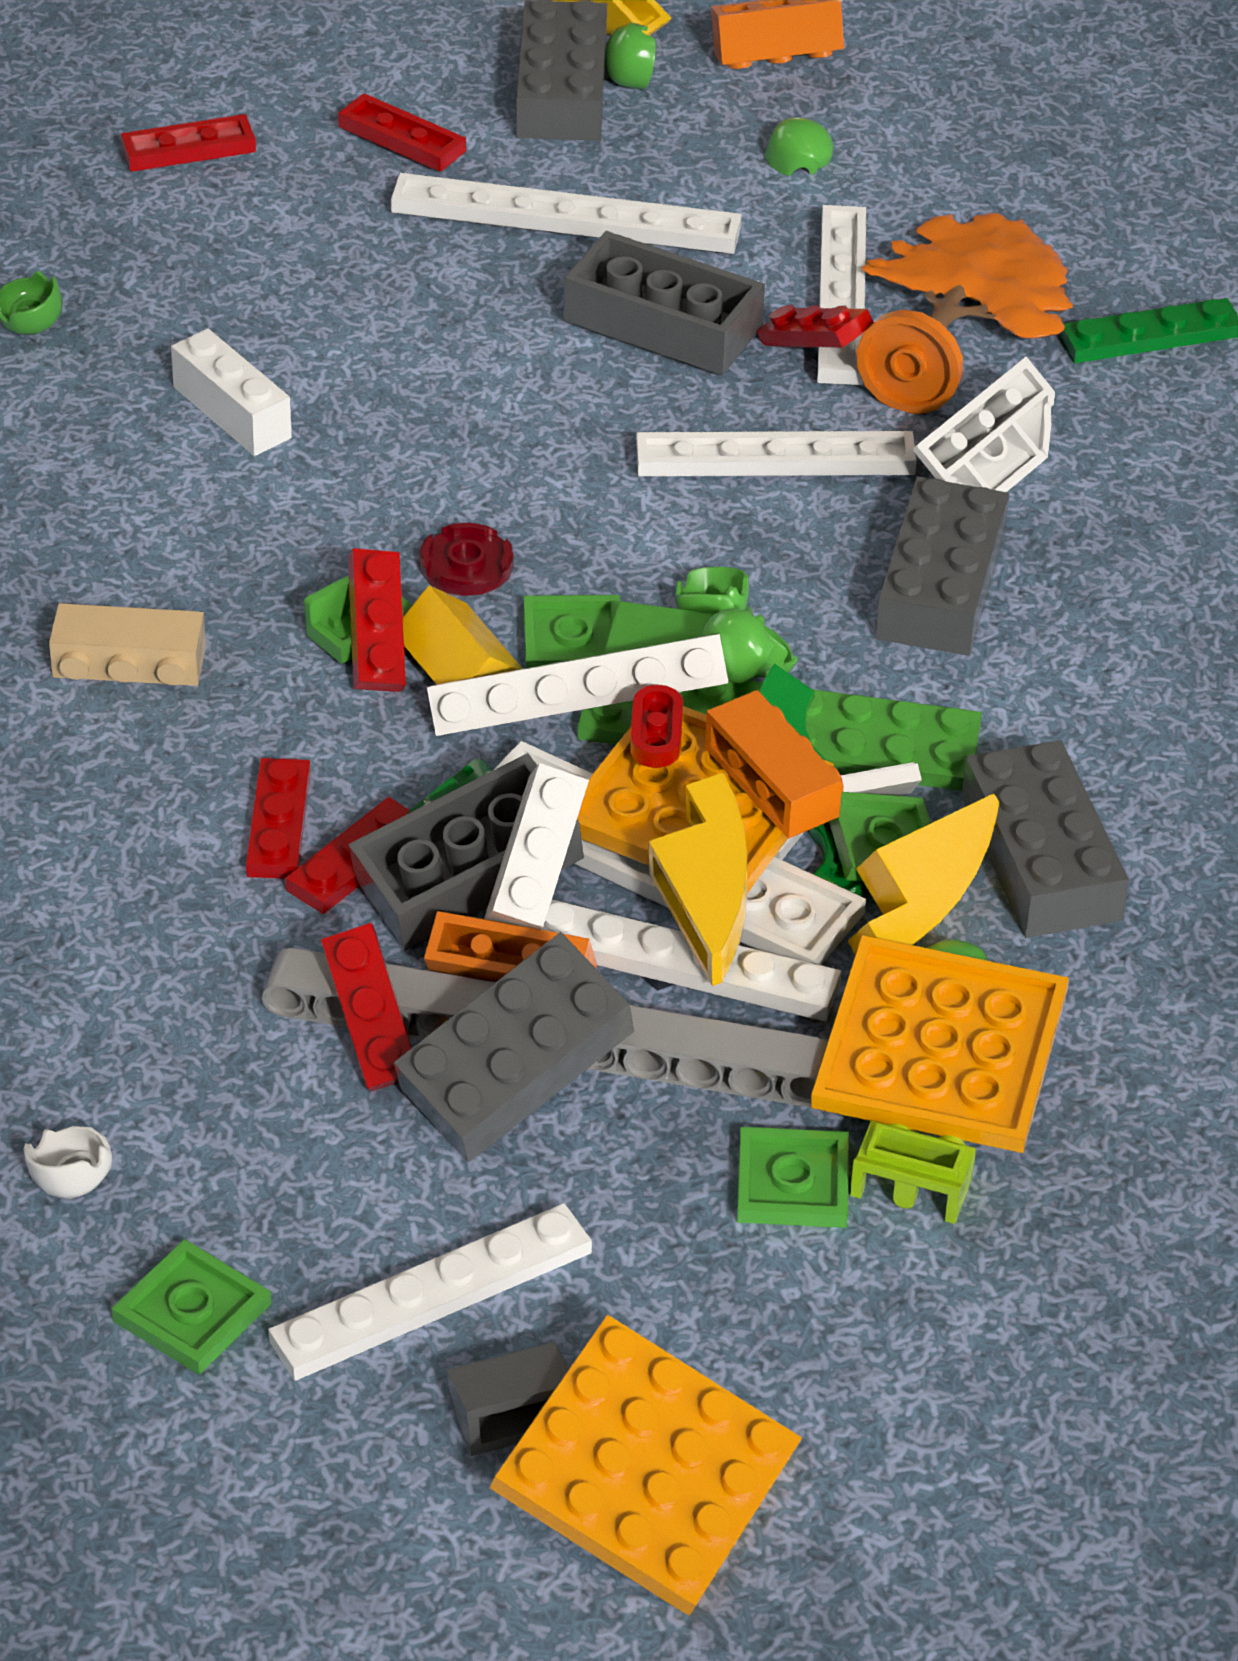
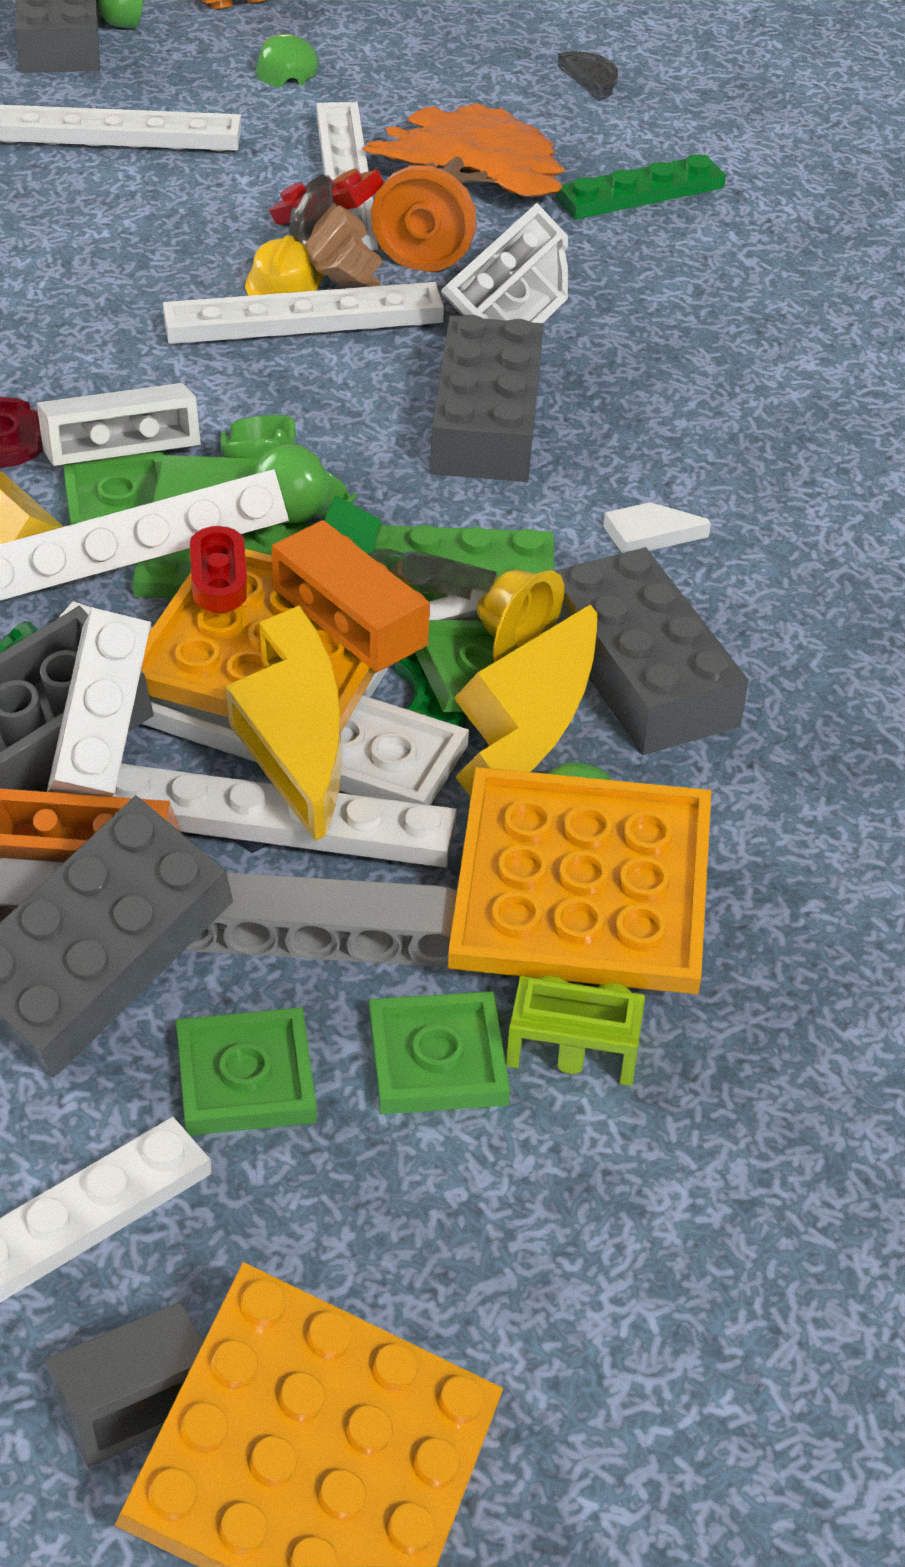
camera: 10 degrees left, 0 degrees up
dark grey brick [563,230,765,376] -> none
none -> white brick [37,383,201,466]
none -> bright green tile [176,1007,317,1136]
none -> yellow piece [245,235,325,296]
none -> clear smoke tile [289,174,333,248]
none -> medium nougat hair [306,203,383,288]
none -> clear smoke plate [368,548,497,600]
none -> yellow piece [477,570,564,662]
none -> clear smoke tile [558,51,618,101]
none -> white tile [603,502,711,553]

